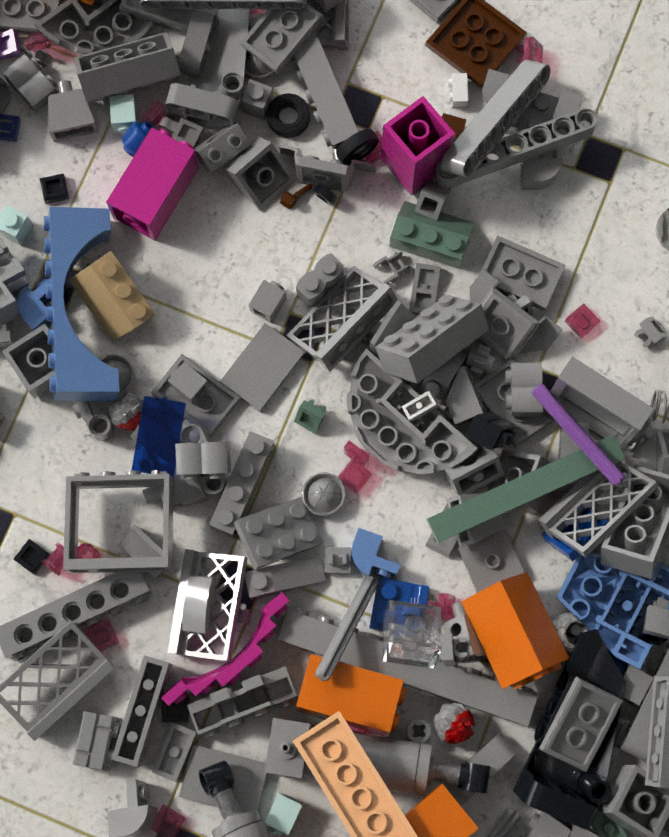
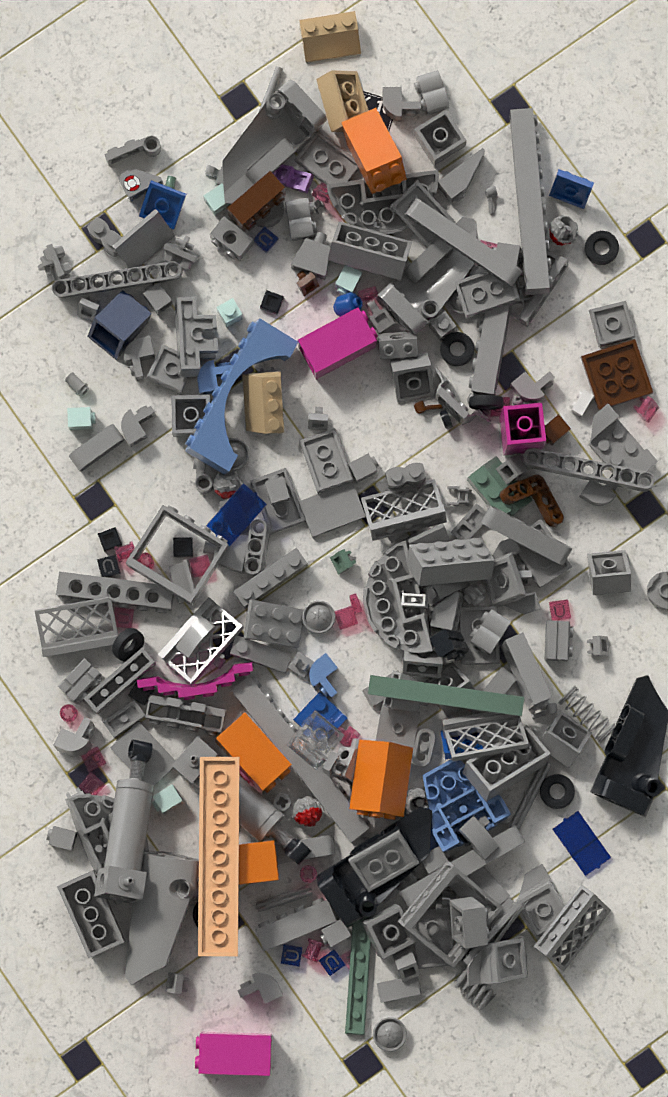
camera: 30 degrees right, 5 degrees up
light grey brick [175,441,231,480] -> none
light grey axle [315,575,378,682] -> none
light grey beam [442,59,551,178] -> none
medium lavender axle [532,384,625,486] -> none
none -> clear pink bush [60,704,78,722]
none -> black tile [97,555,121,577]
none -> black tyre [112,628,145,662]
none -> black tile [173,537,193,558]
none -> clear pink tile [189,555,210,578]
none -> reddish brown tile [296,270,320,297]
none -> light grey tile [299,428,354,494]
none -> clear pink bush [300,865,317,883]
none -> light grey tile [308,407,328,430]
none -> light grey plate [412,728,435,767]
none -> light grey beam [481,505,572,566]
none -> reddish brown beam [500,474,564,527]
none -> light grey brick [510,371,555,402]
none -> light grey brick [544,620,574,661]
none -> light grey slope [587,550,631,595]

